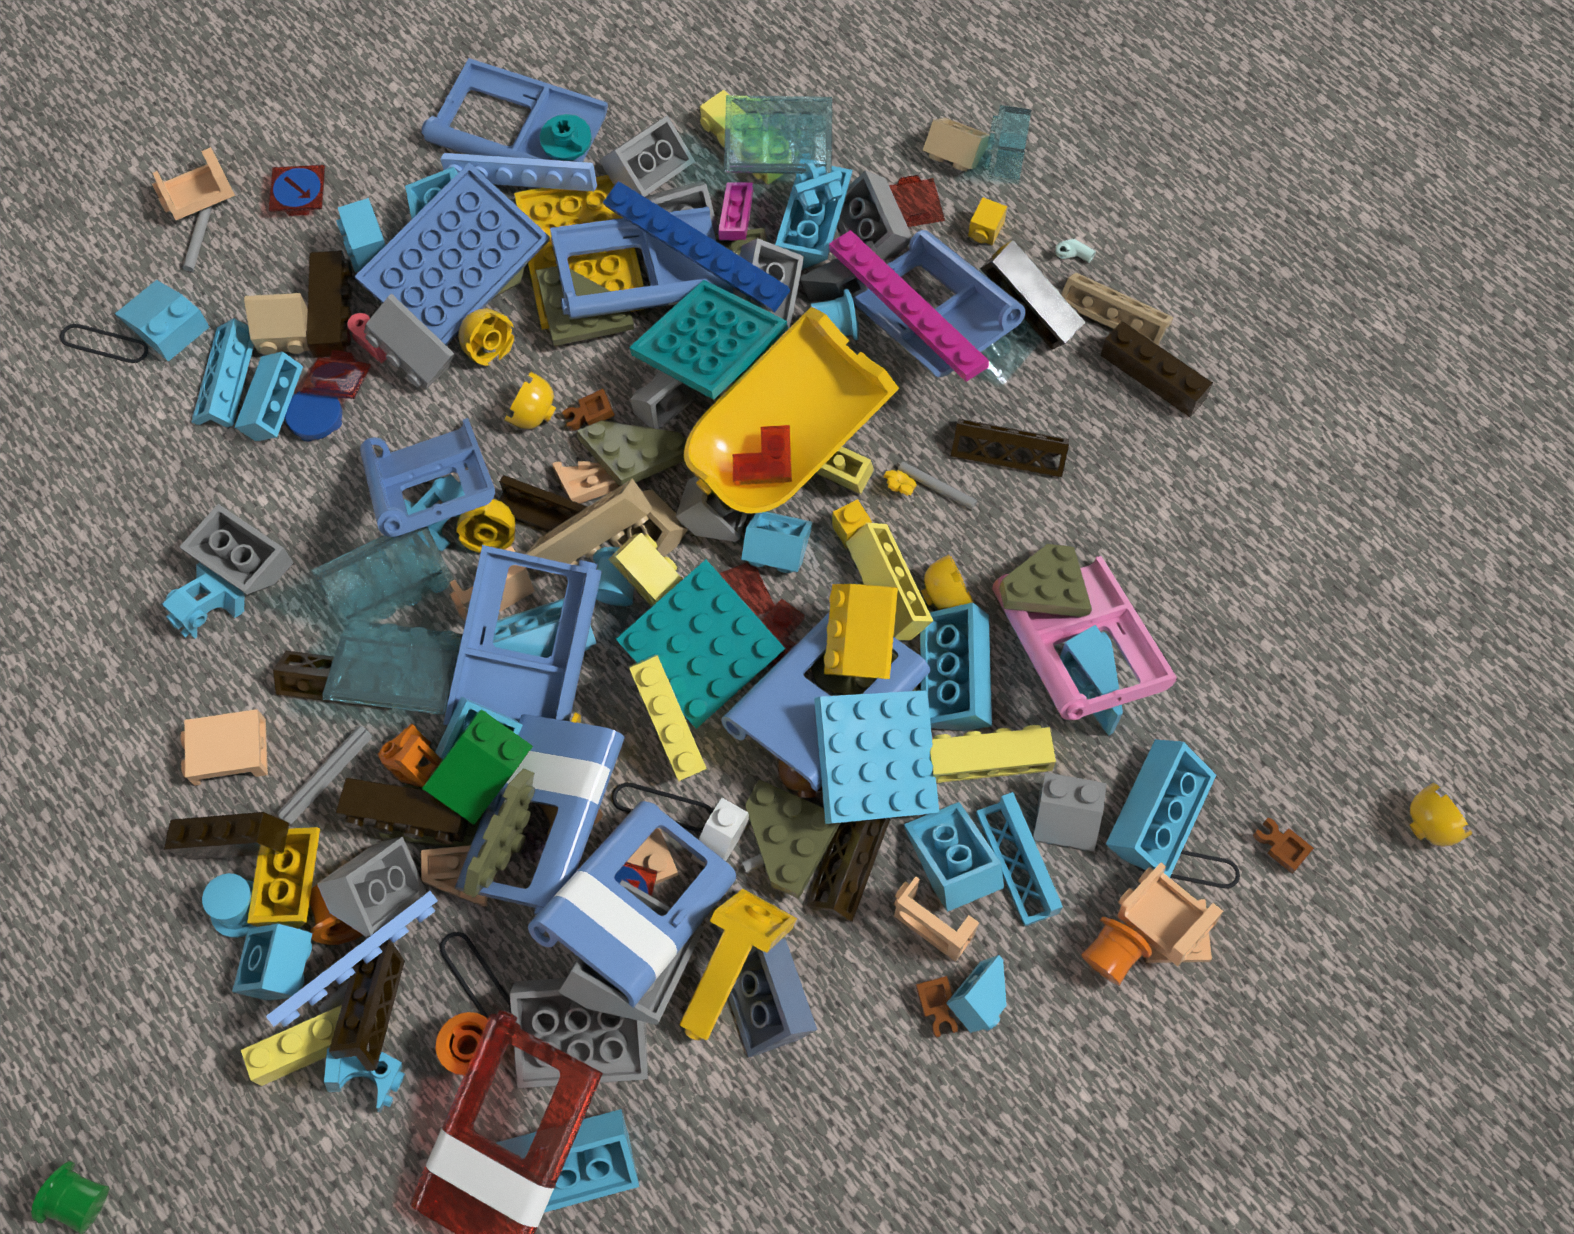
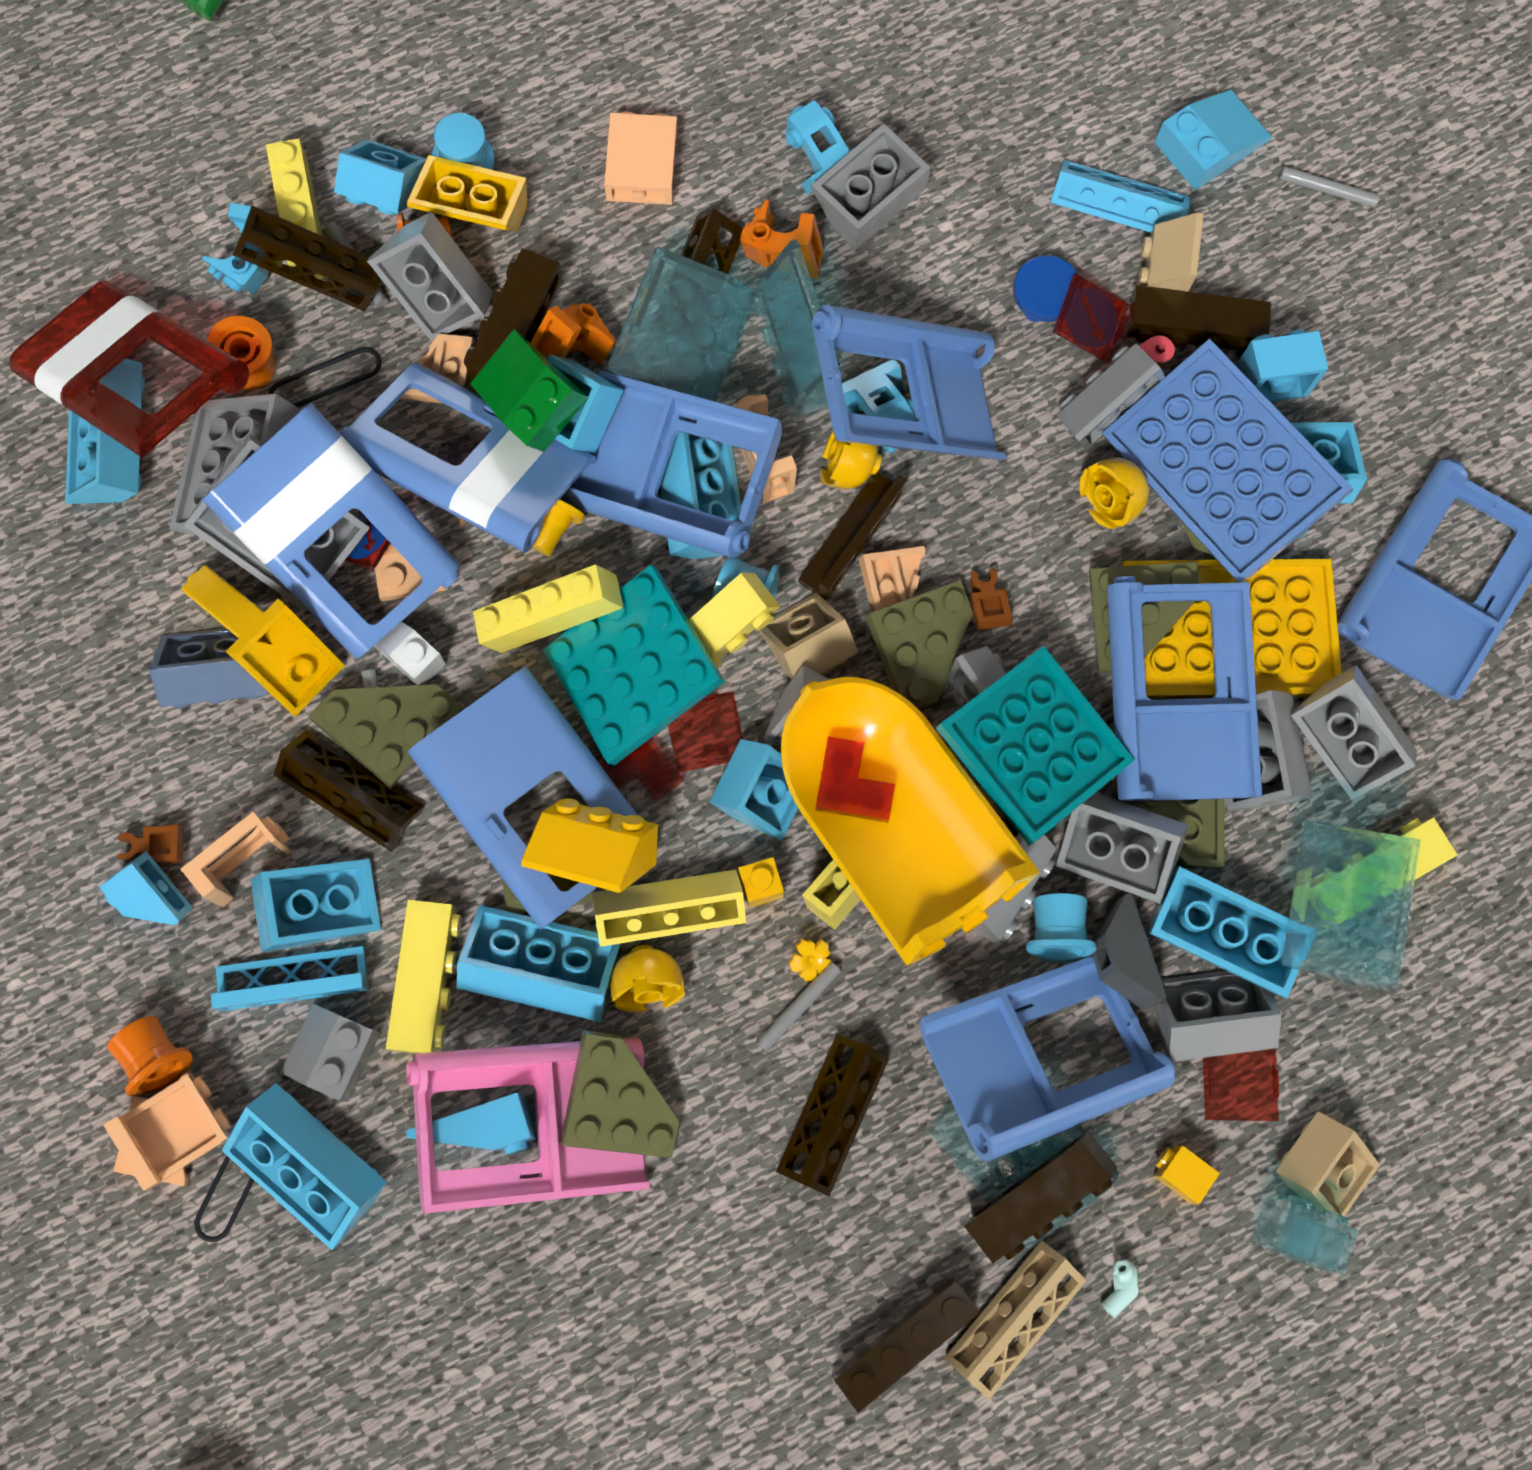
camera: 95 degrees right, 10 degrees up
black piece [60,324,149,363] -> none
light nougat panel [152,147,235,220] -> none
dark brown brick [164,812,290,860] -> none
medium azure brick [234,351,303,441] -> none
light blue plate [266,891,438,1027] -> none
piece [269,165,325,216] -> none
light grey axle [277,726,372,825] -> none
light blue plate [441,153,597,192] -> none
olive plate [463,768,535,898] -> none
yellow cylinder [504,371,556,429] -> none
tan slope [526,478,652,575] -> none
teal piece [540,114,592,161] -> none
blue plate [603,181,791,313] -> none
black piece [612,782,713,832] -> none
dark pink plate [718,182,754,241] -> none
medium azure hips [791,162,843,211] -> none
medium azure plate [814,690,939,824] -> none
dark pink plate [829,230,989,382] -> none
dark orange plate [1253,818,1314,874] -> none
none -> orange tile [740,200,824,279]

